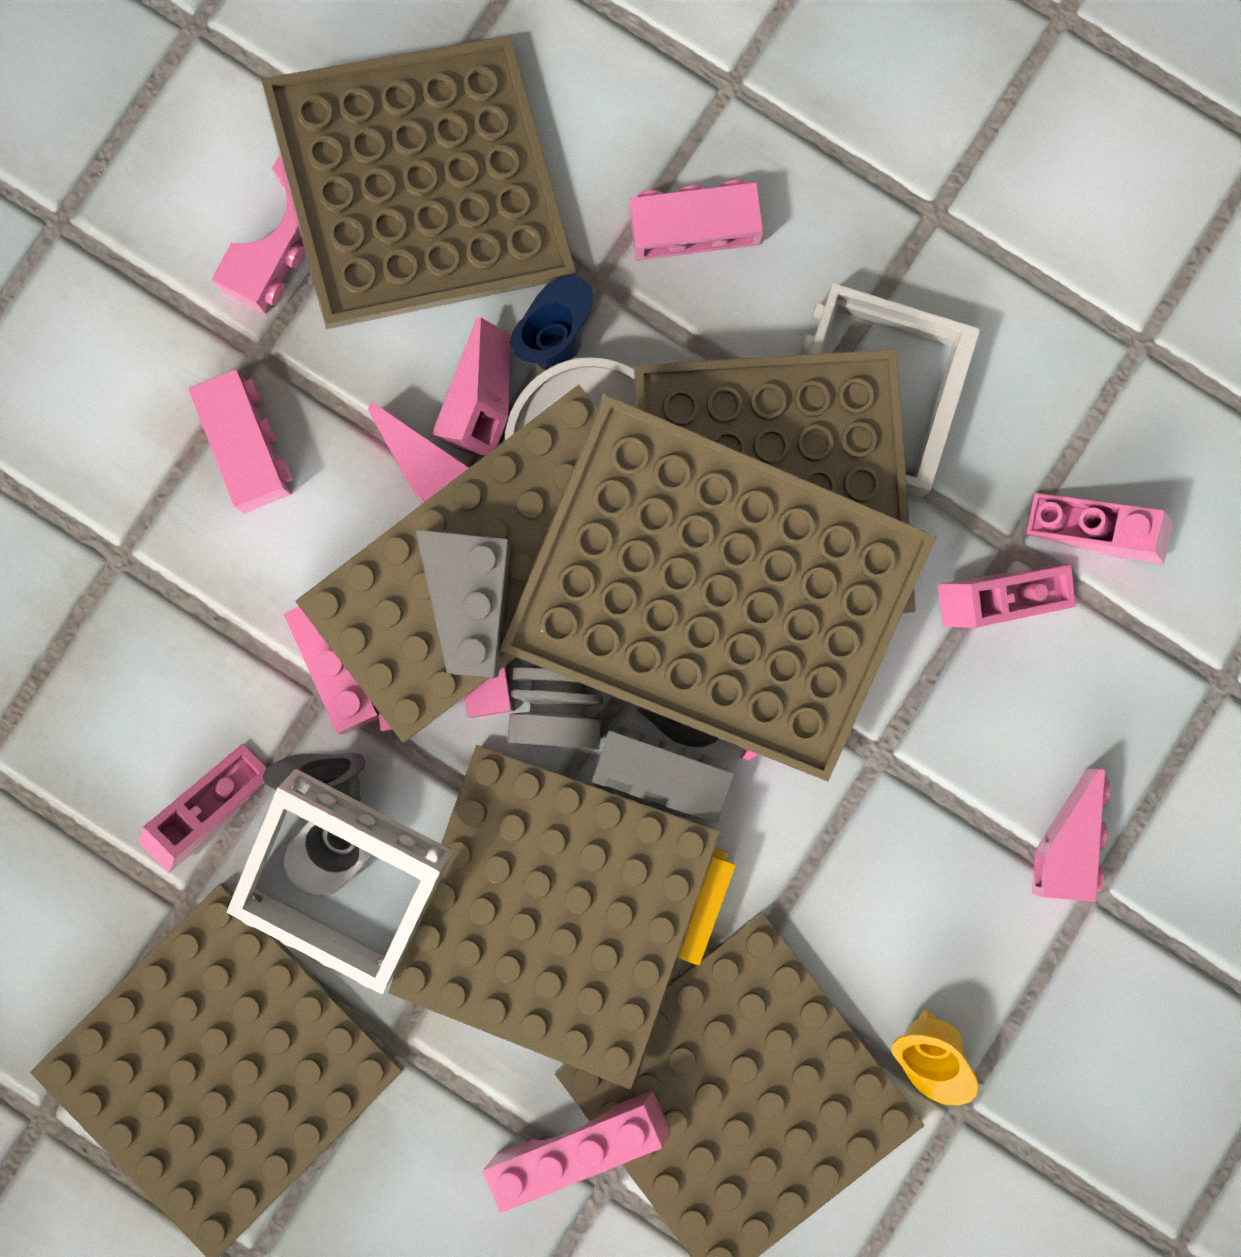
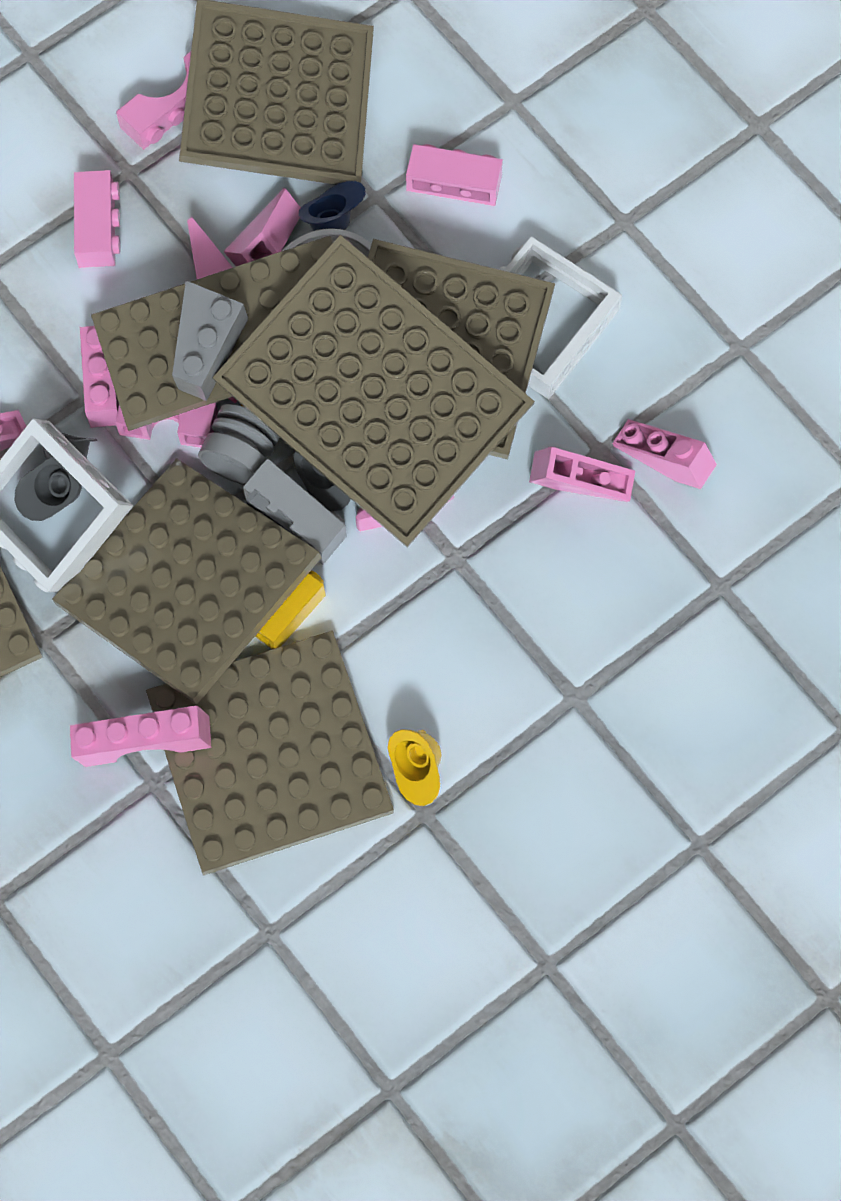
camera: 20 degrees right, 15 degrees down
bright pink slope [1032,769,1110,902] -> none

